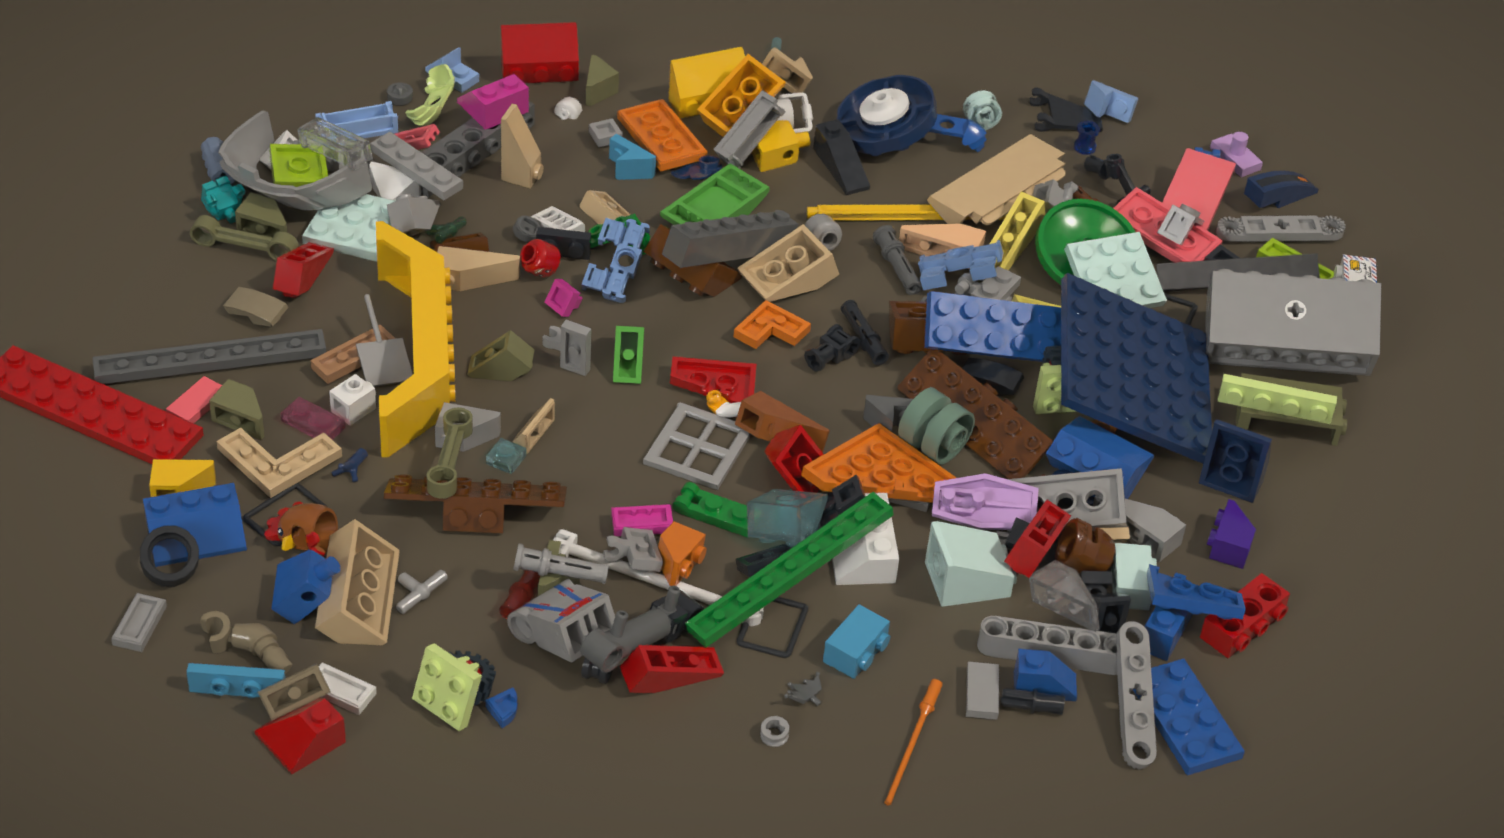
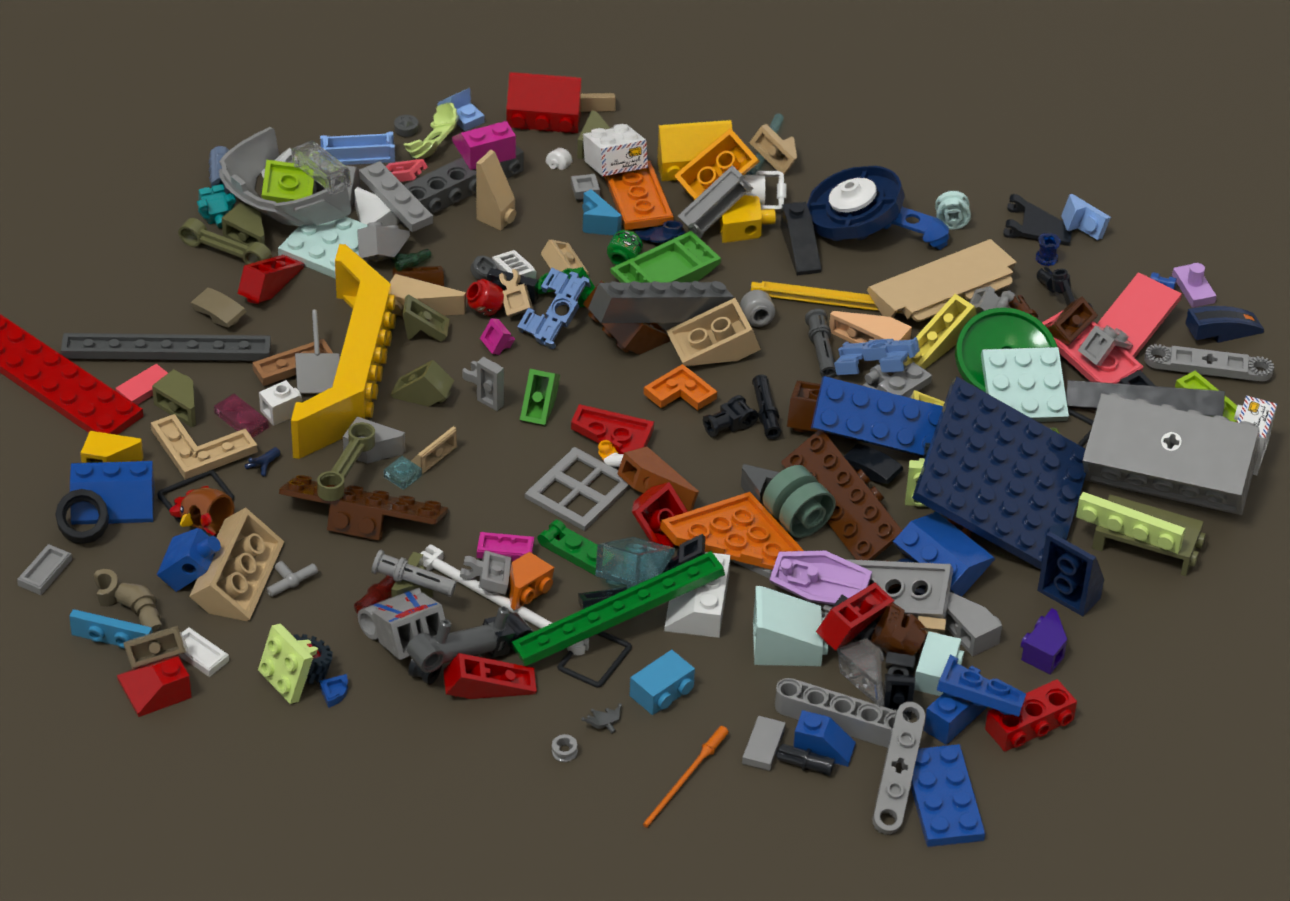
camera: 15 degrees right, 0 degrees up
none -> olive slope [403,294,450,342]
none -> tan plate [499,269,533,317]
none -> tan slope [581,93,616,112]
none -> white brick [583,124,648,176]
none -> green head [607,230,643,265]
none -> reddish brown slope [1047,296,1098,345]

